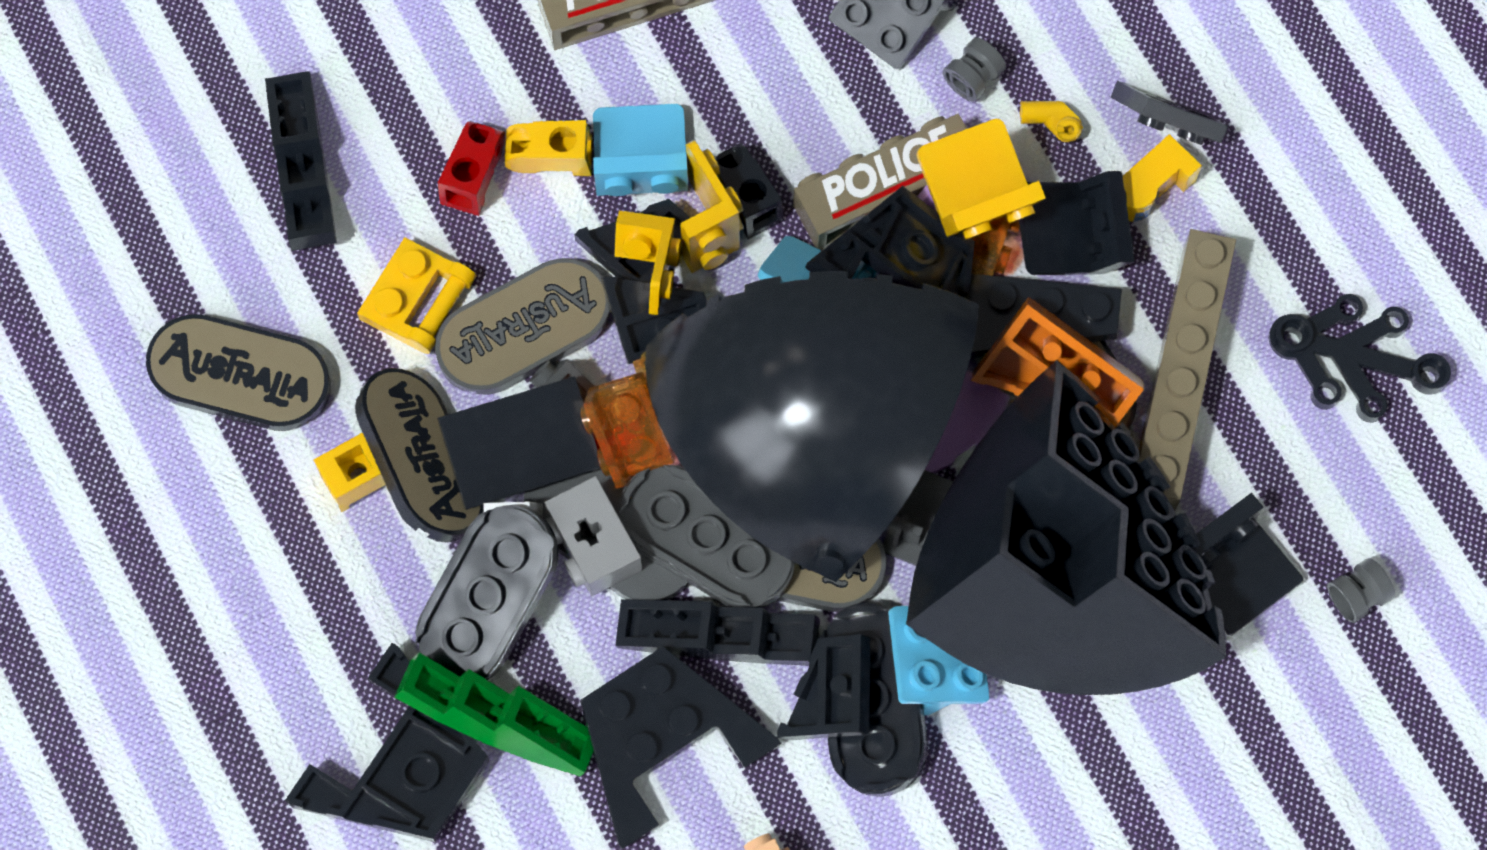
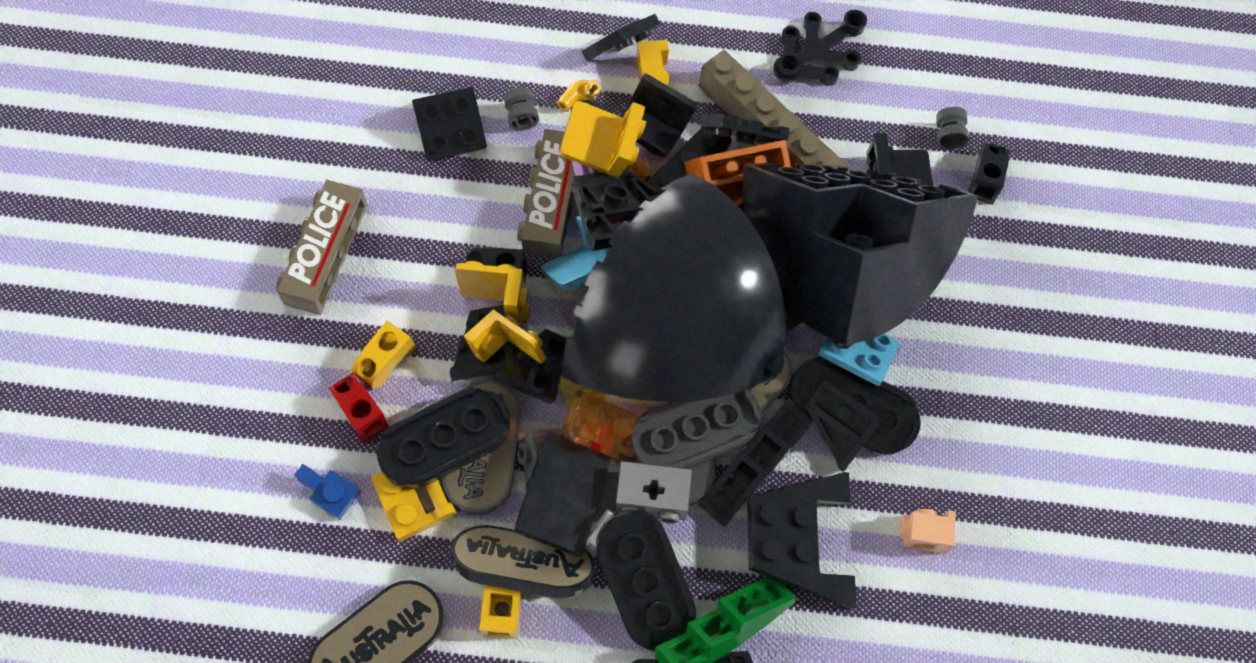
camera: 60 degrees left, 5 degrees down
black slope [265,71,337,251] -> none
medium azure bracket [593,104,688,196] -> none
none -> blue plate [294,464,361,520]
none -> black tile [377,387,510,489]
none -> black wing [701,114,790,145]
none -> black leg [967,141,1010,205]

